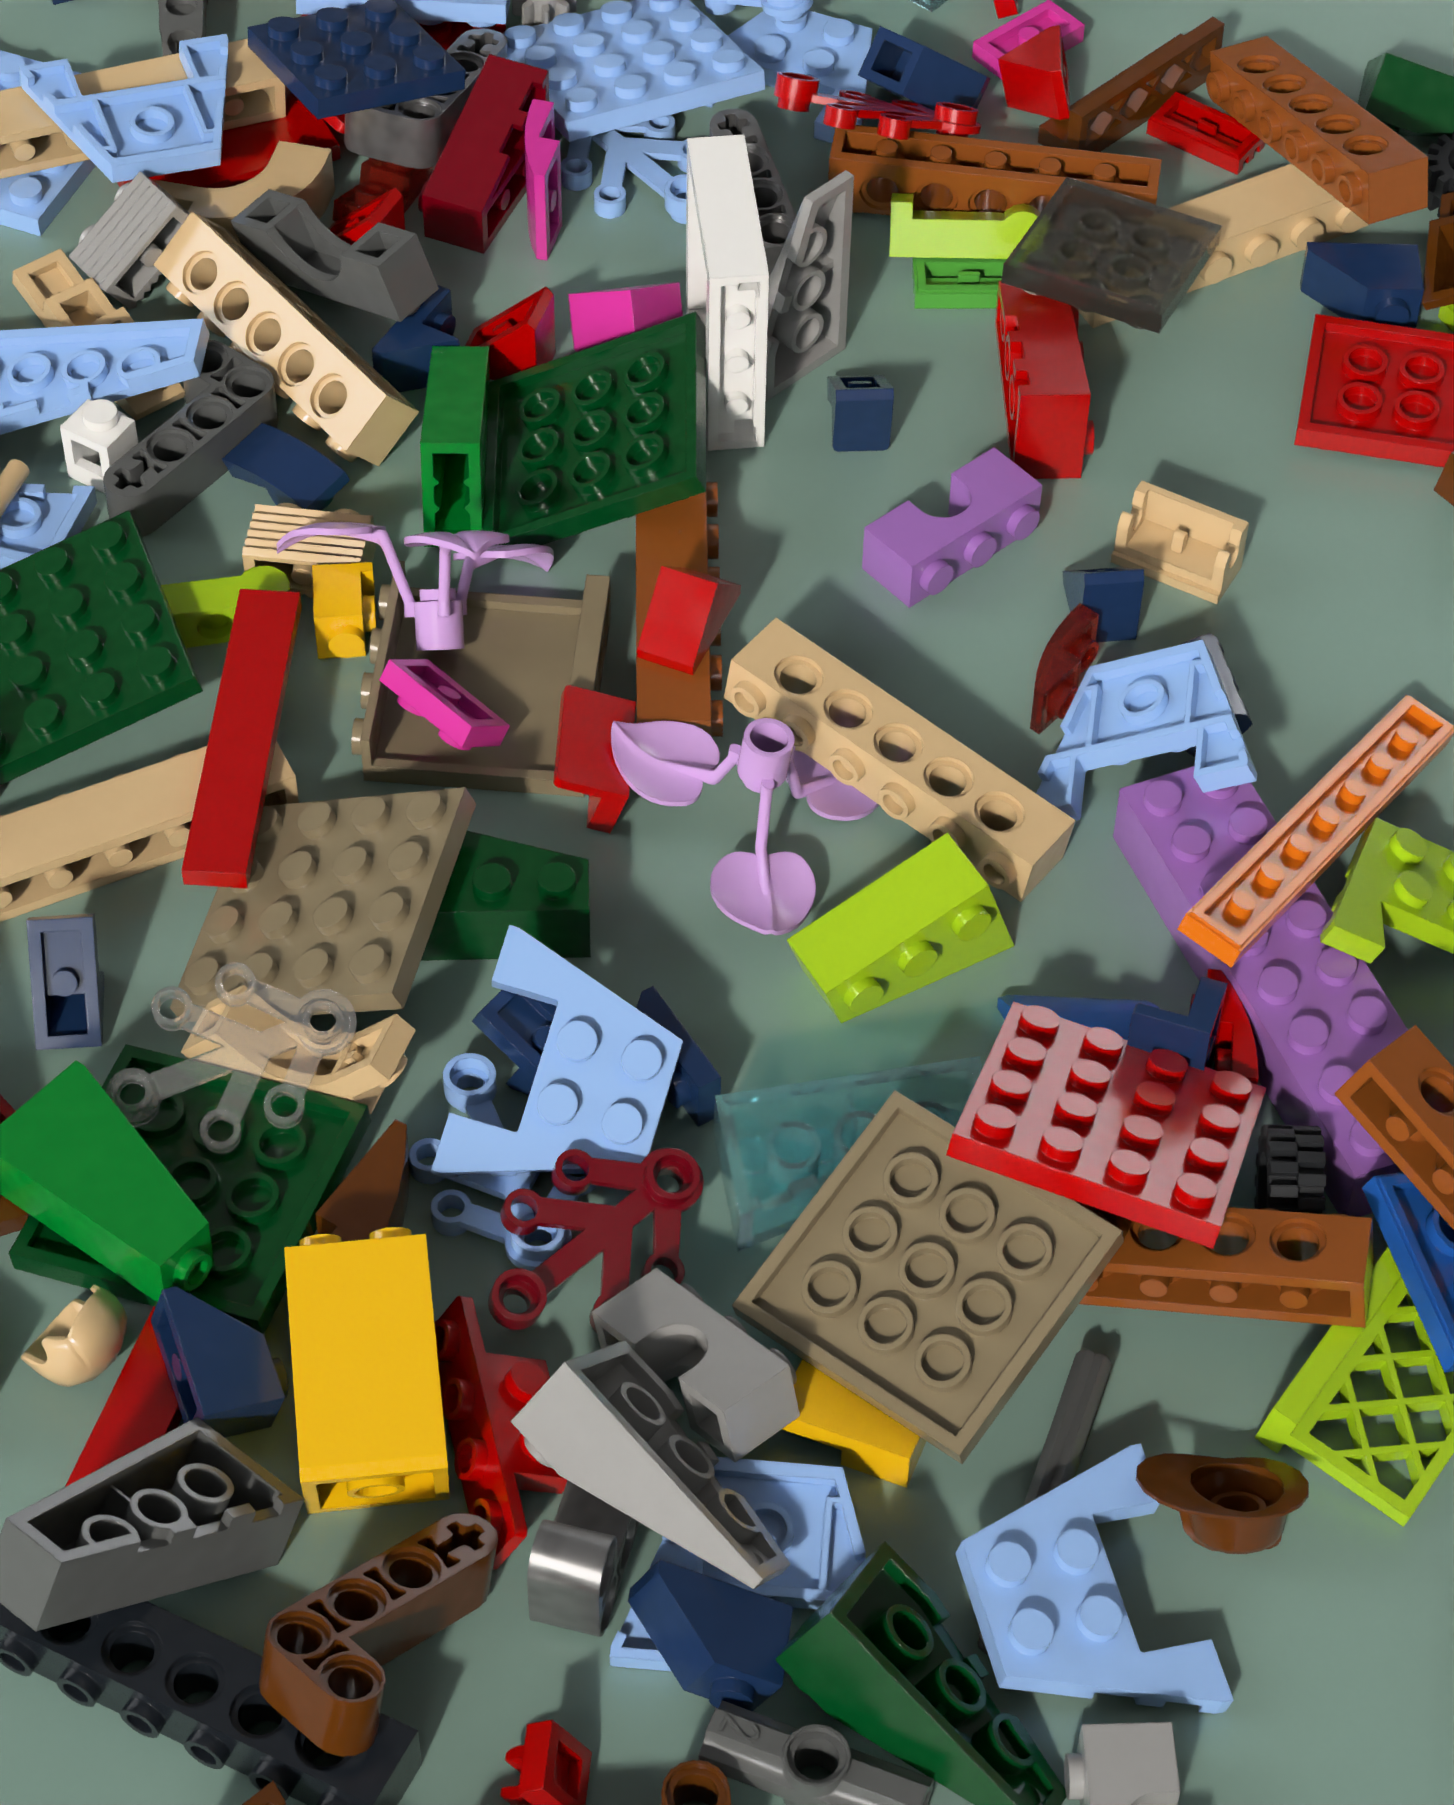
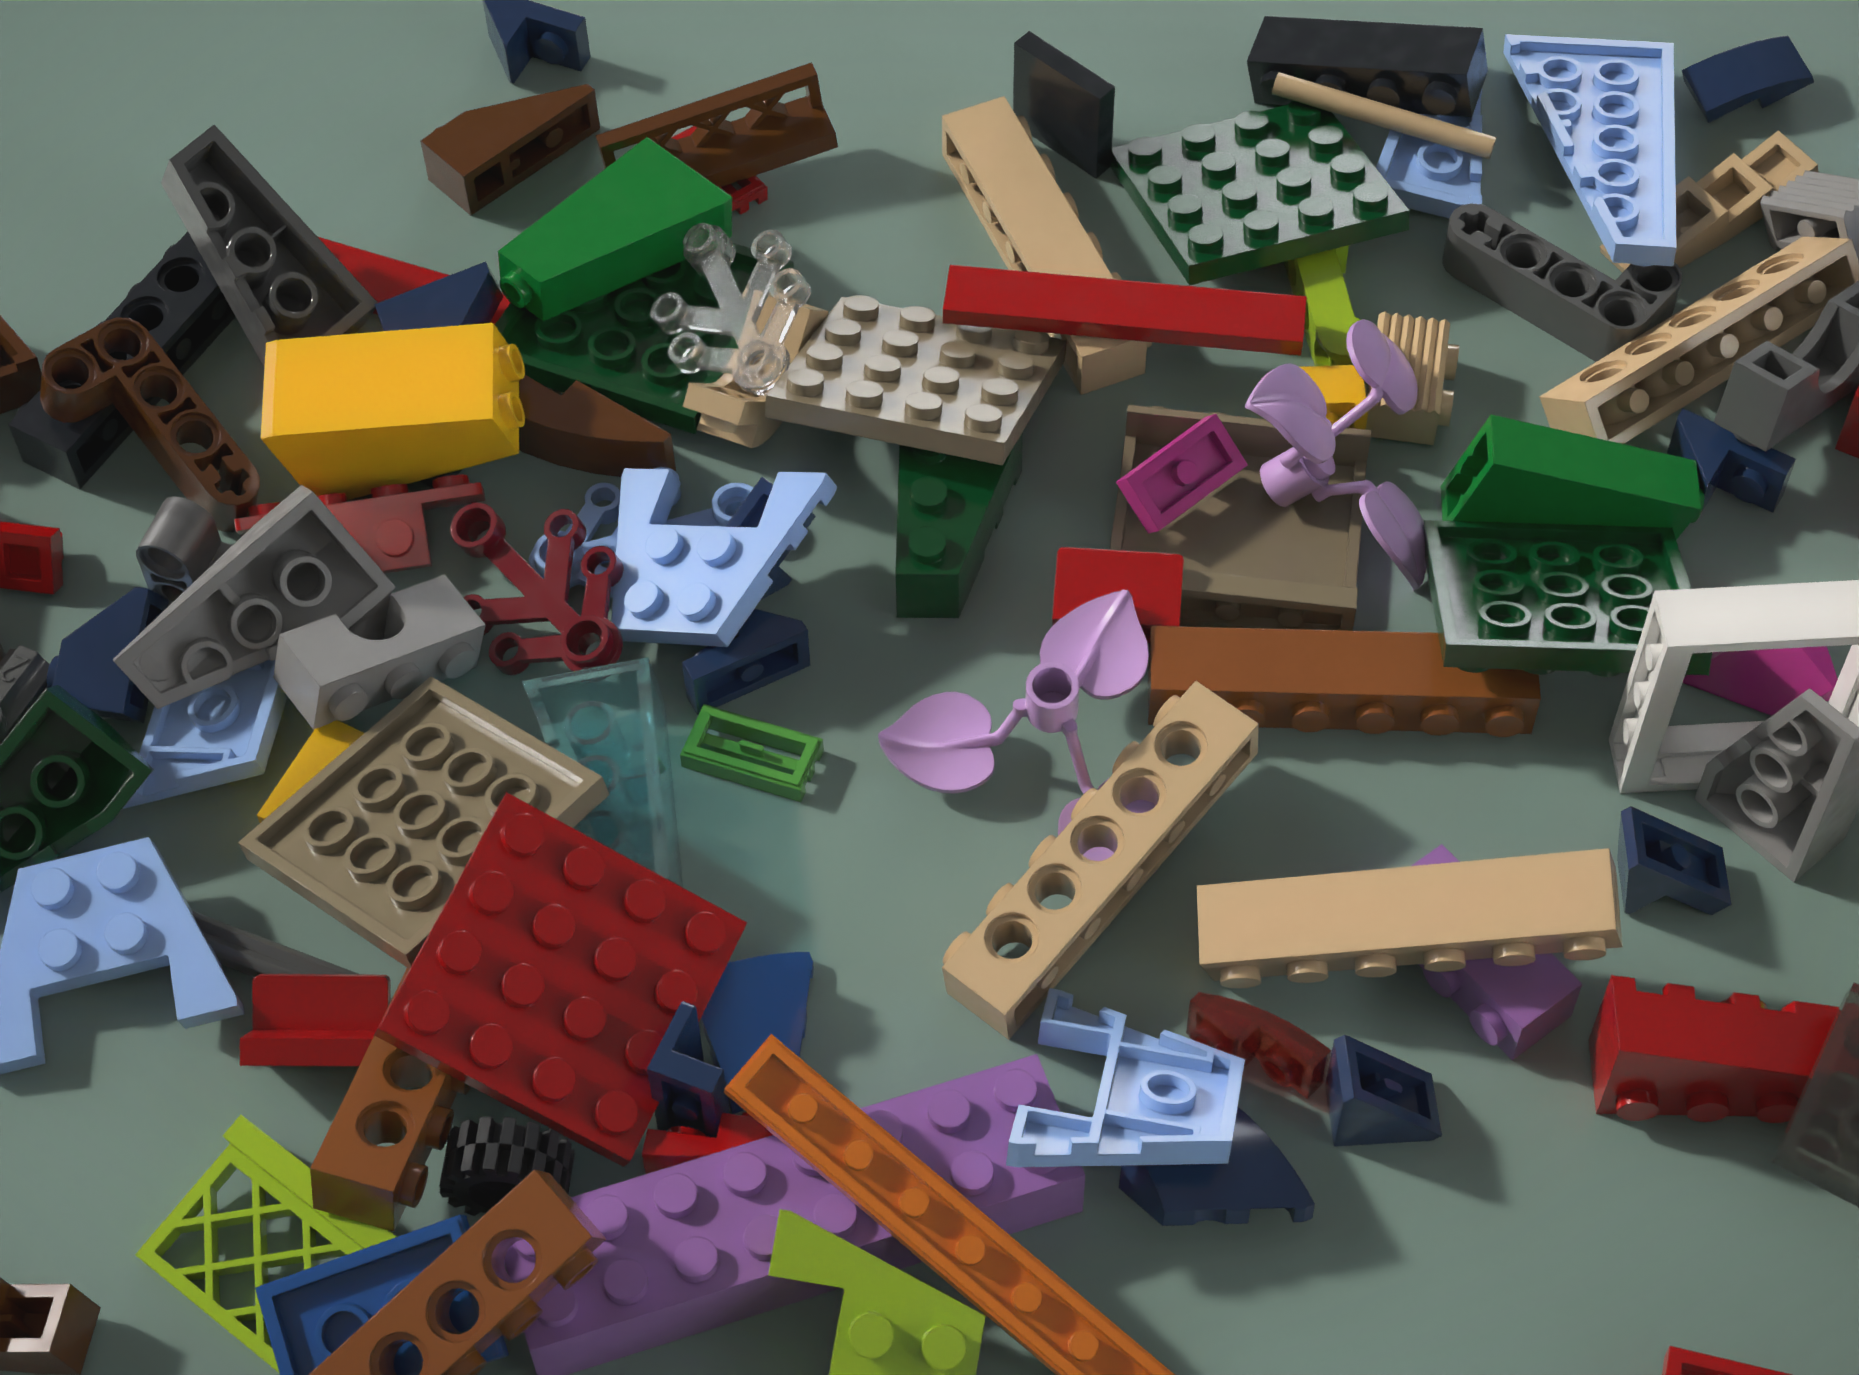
camera: 95 degrees right, 5 degrees up
tan hair [21,1285,128,1387] -> none
dark blue slope [26,913,104,1050] -> none
white brick [60,399,138,493] -> none
dark blue slope [222,423,350,510] -> none
red slope [465,287,556,380] -> none
red slope [637,566,741,675] -> none
lime wedge [787,832,1014,1023] -> none
tan hinge [1110,480,1249,604] -> none
reddish brown piece [1136,1453,1309,1554] -> none
none -> red panel [240,974,391,1066]
none -> bright green tile [680,704,824,802]
none -> tan brick [1197,848,1623,988]

